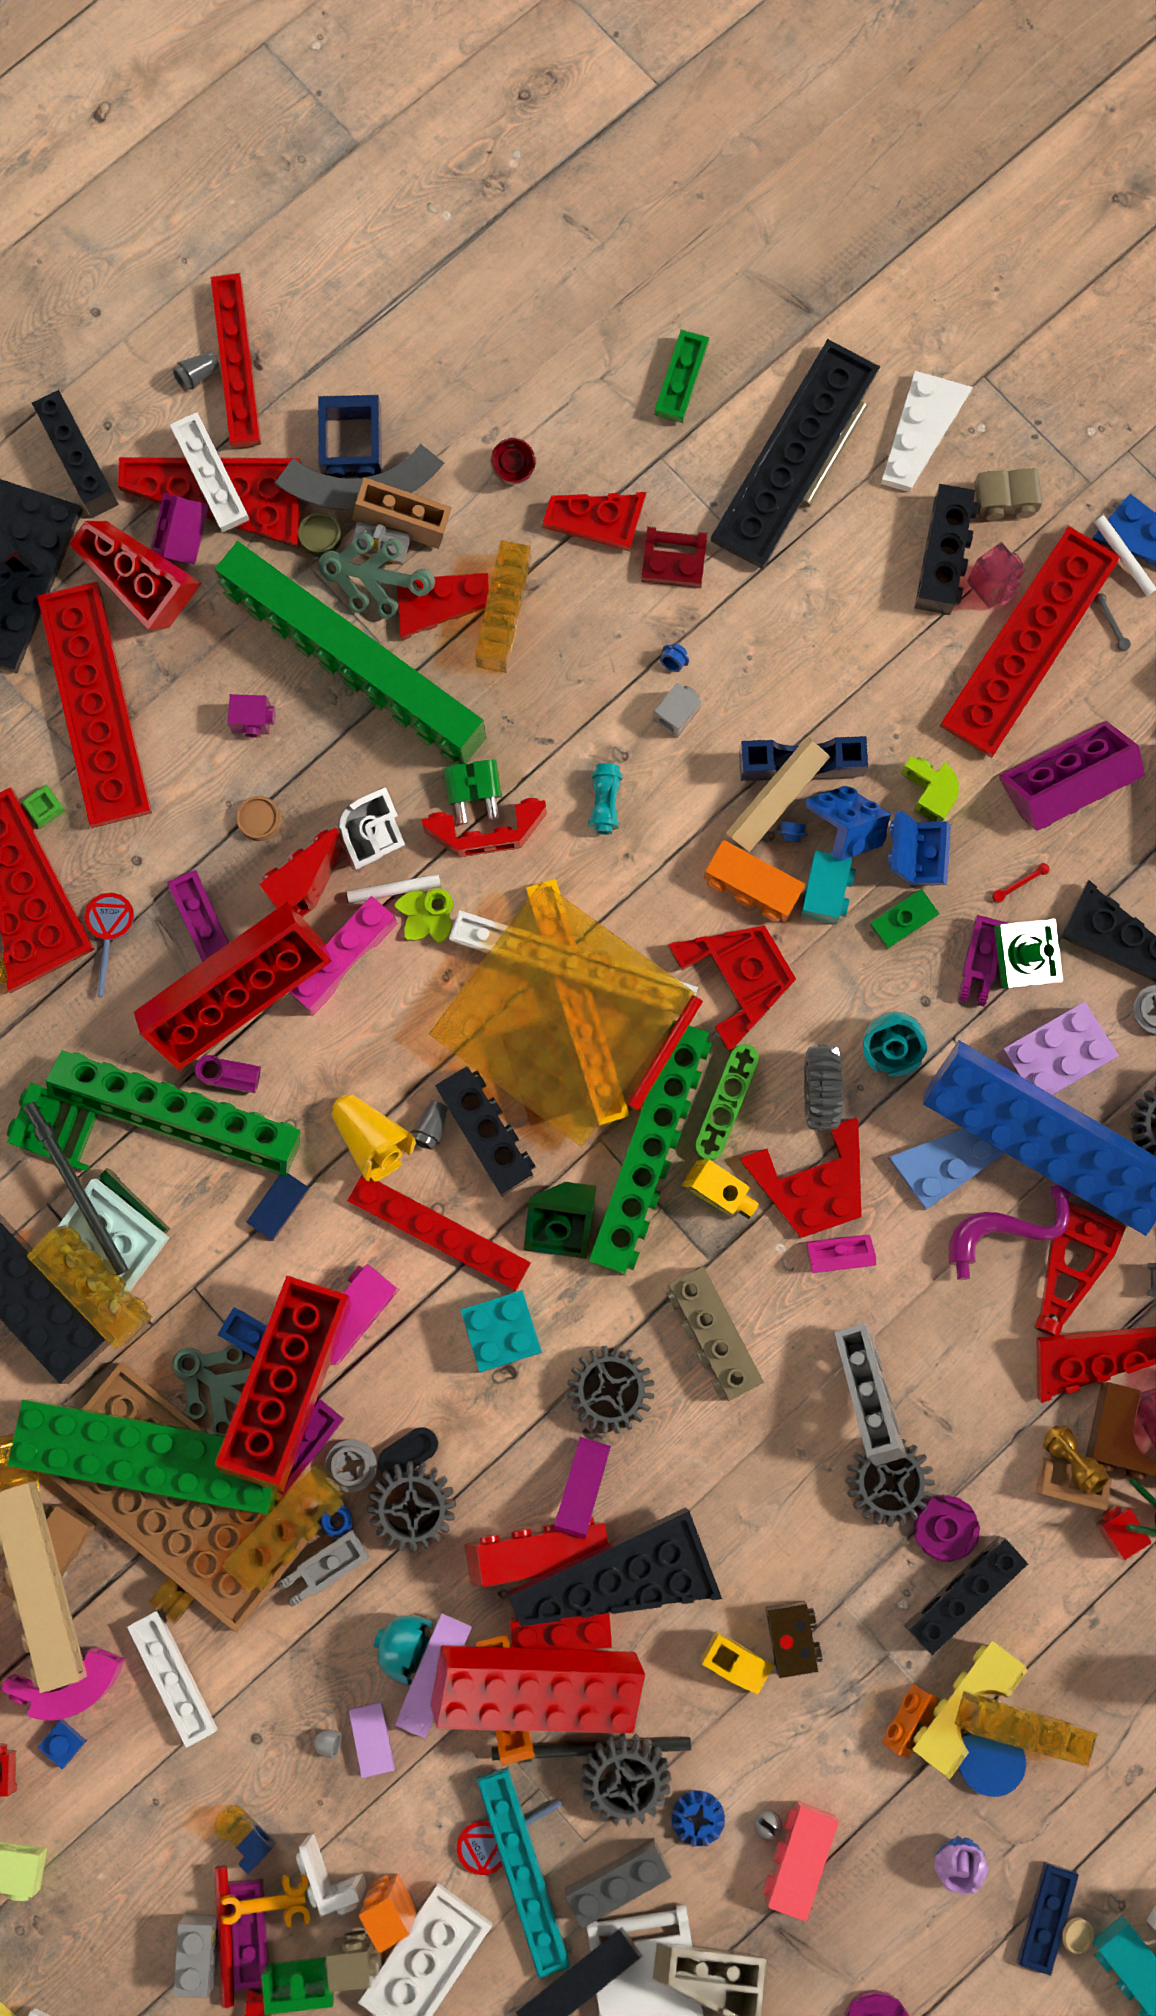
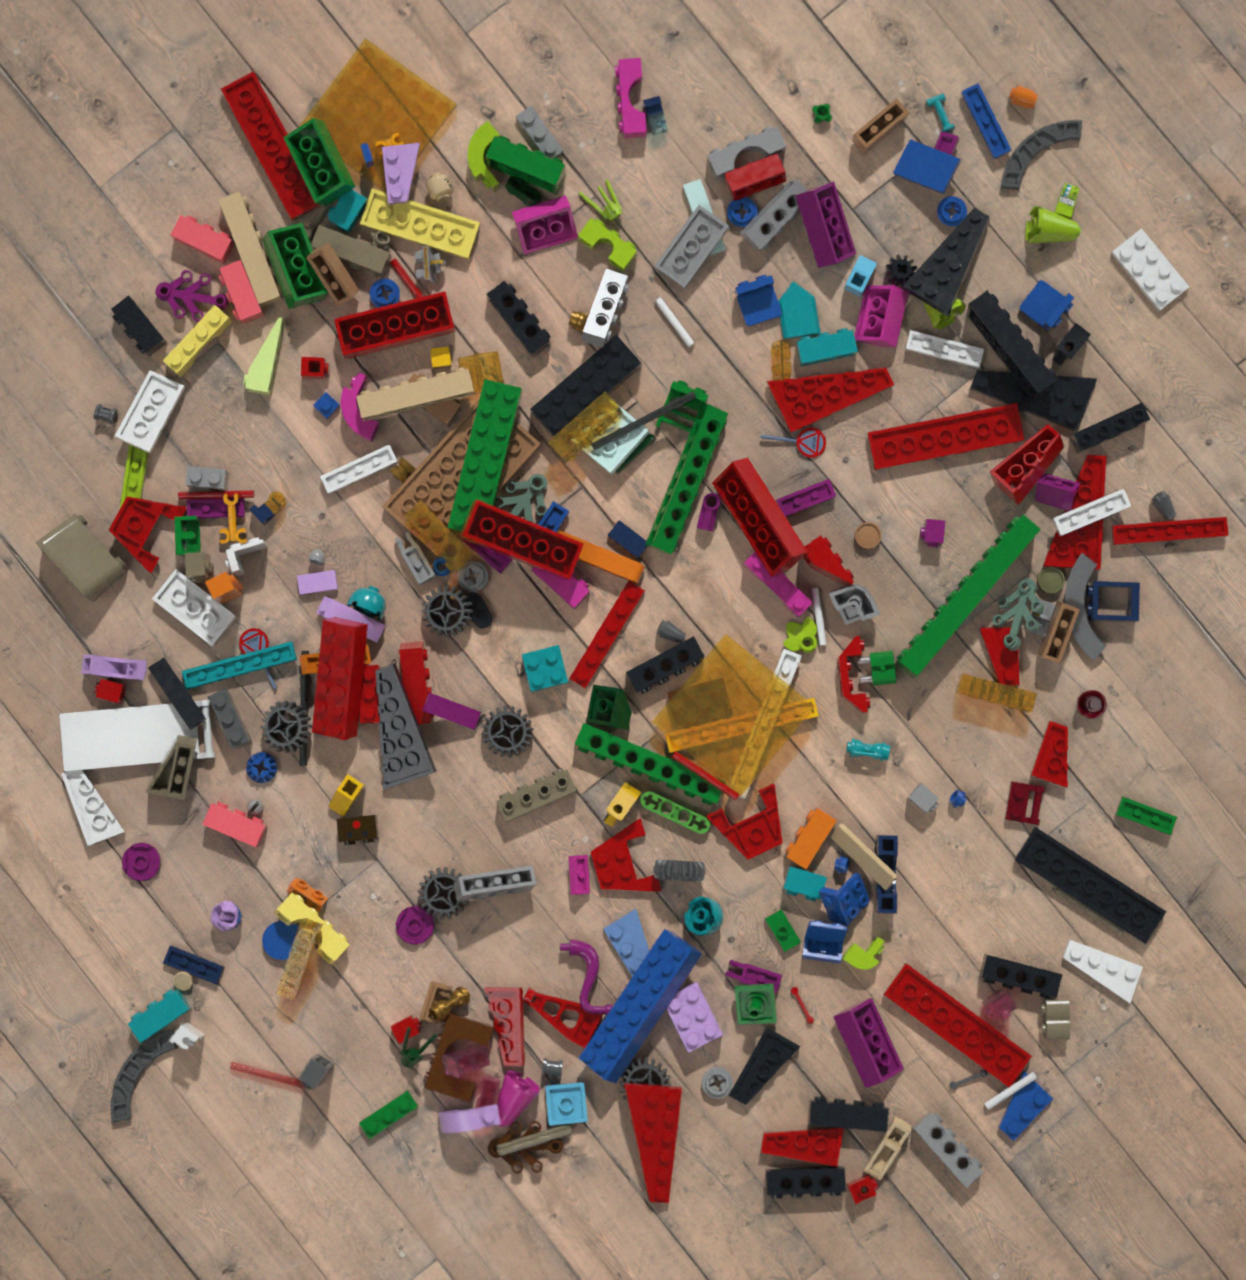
camera: 90 degrees right, 5 degrees up
bright green tile [21,784,66,829] -> none
yellow cone [331,1095,416,1182] -> none
black brick [904,1535,1029,1656] -> none
none -> orange beam [558,531,645,584]

